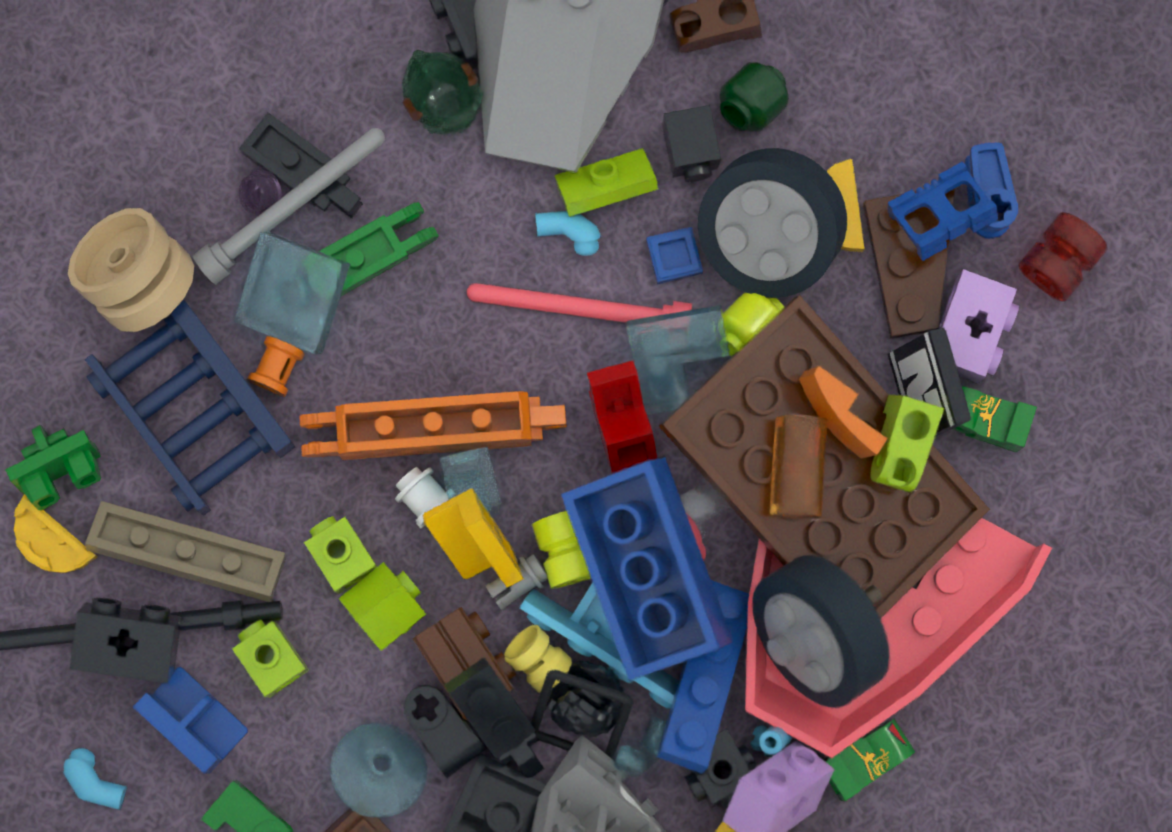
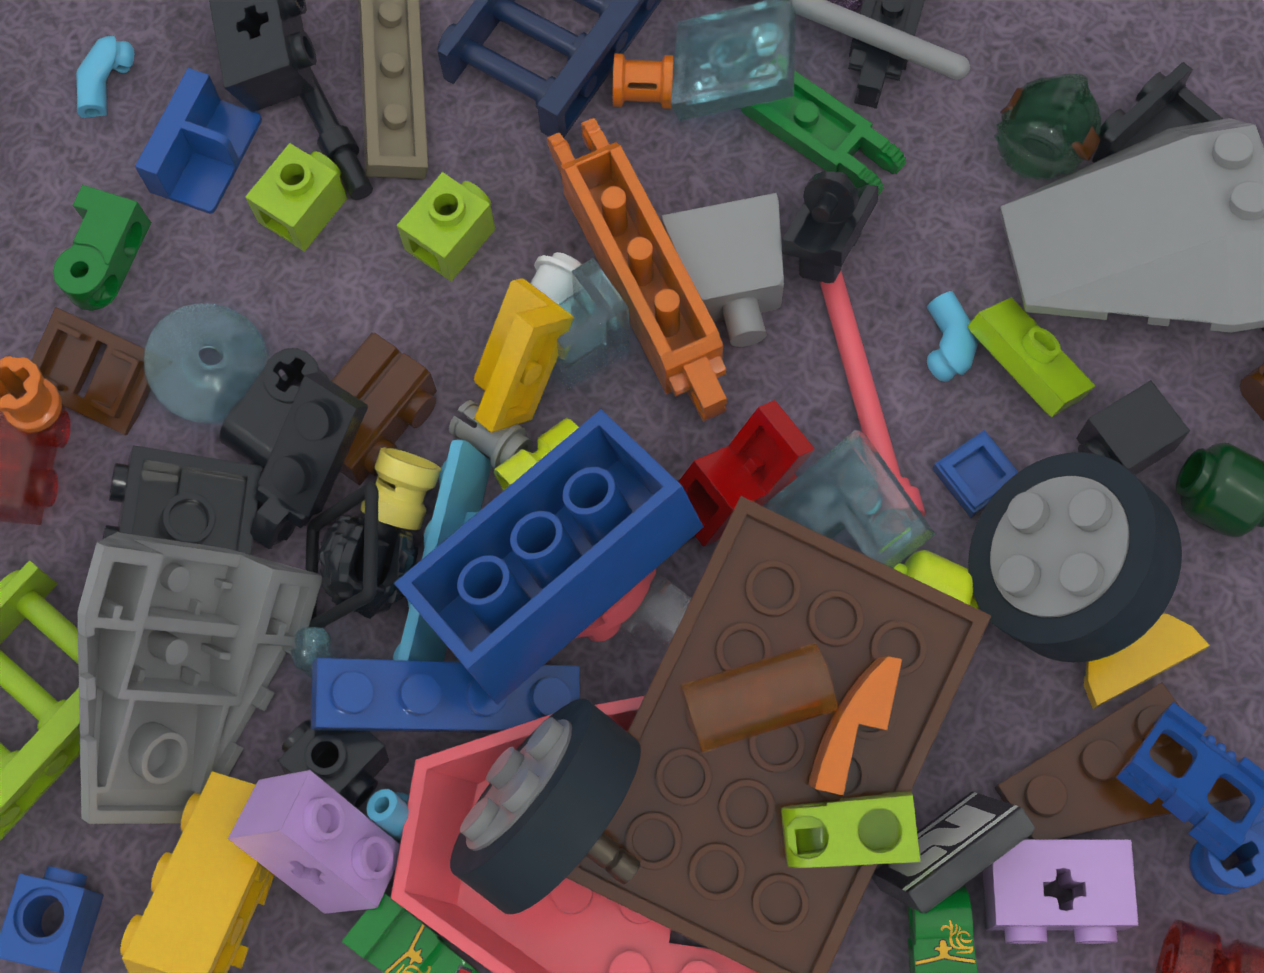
camera: 80 degrees right, 10 degrees down
lime brick [338,562,426,651] -> none
none -> light grey torso [662,193,784,347]
none -> black hips [782,171,878,283]

